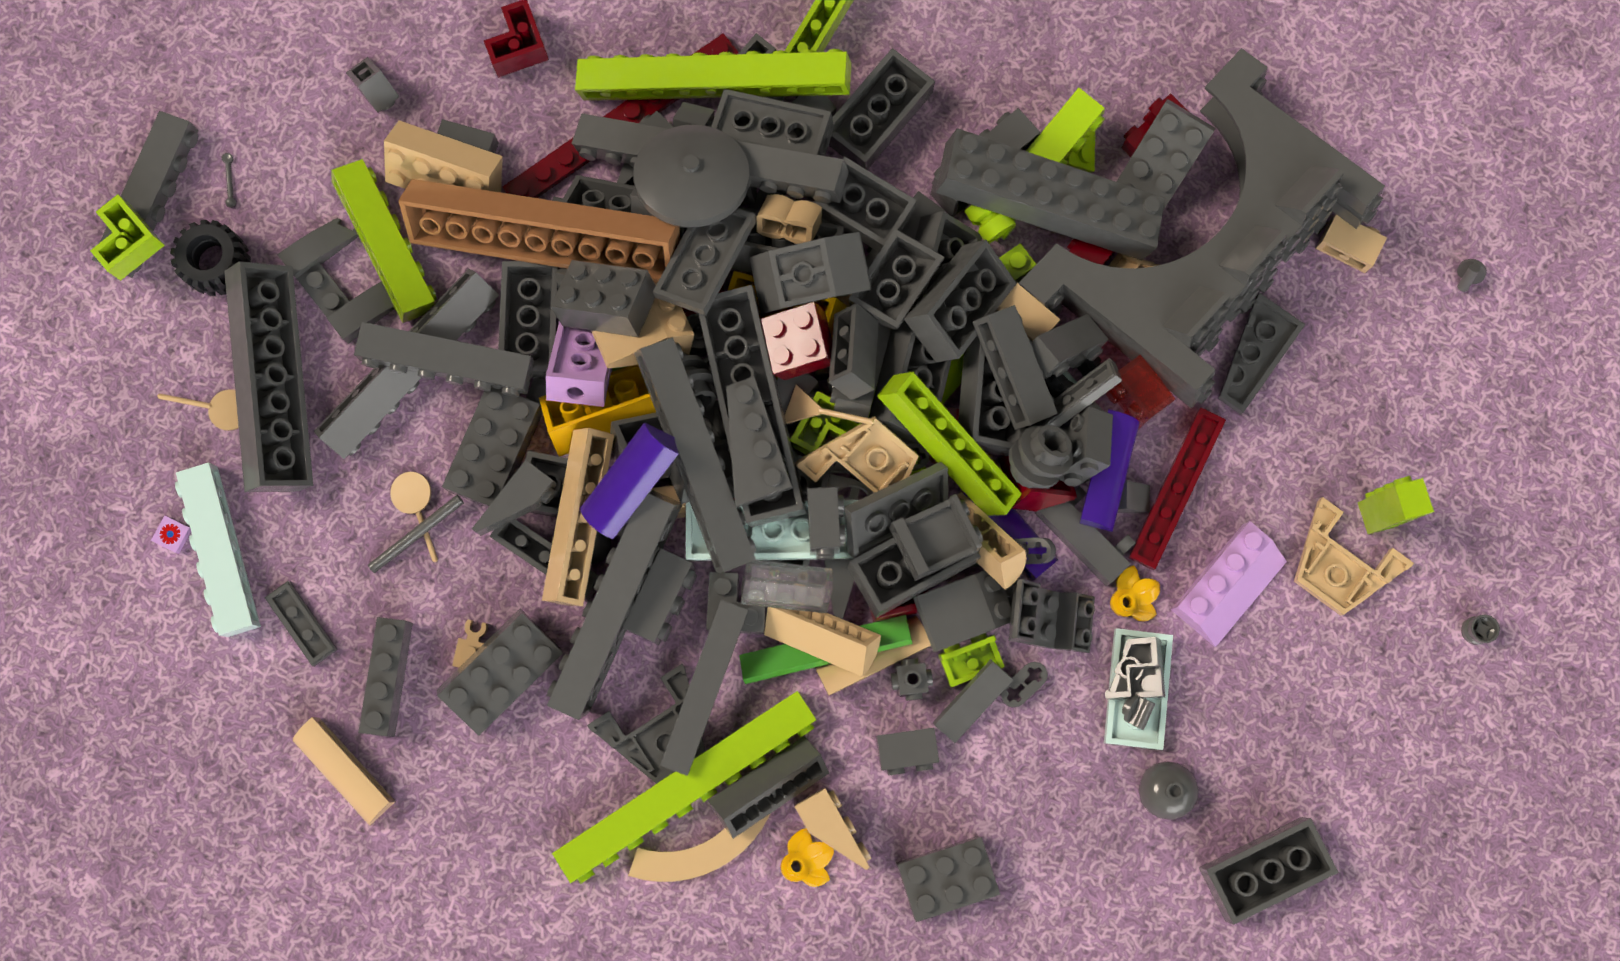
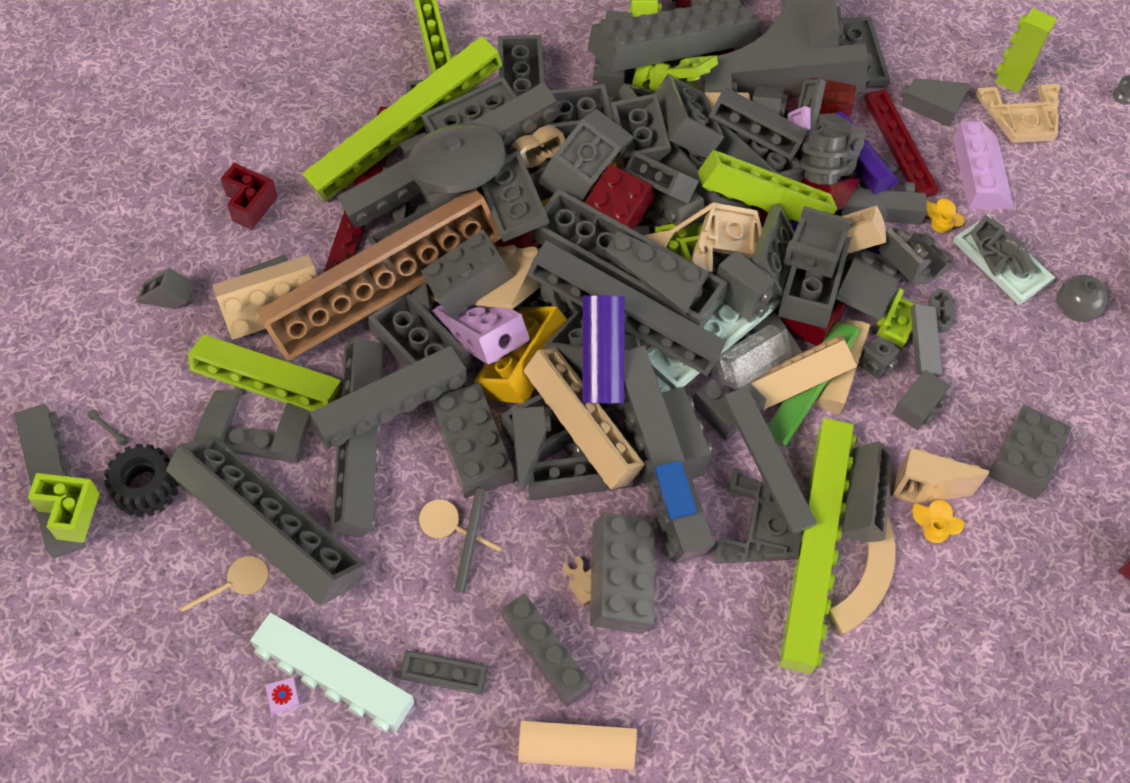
camera: 45 degrees left, 20 degrees down
none -> blue tile [654,460,697,521]
none -> lime plate [661,56,718,81]
none -> lavender tile [788,106,811,131]
none -> dark grey slope [900,78,971,127]

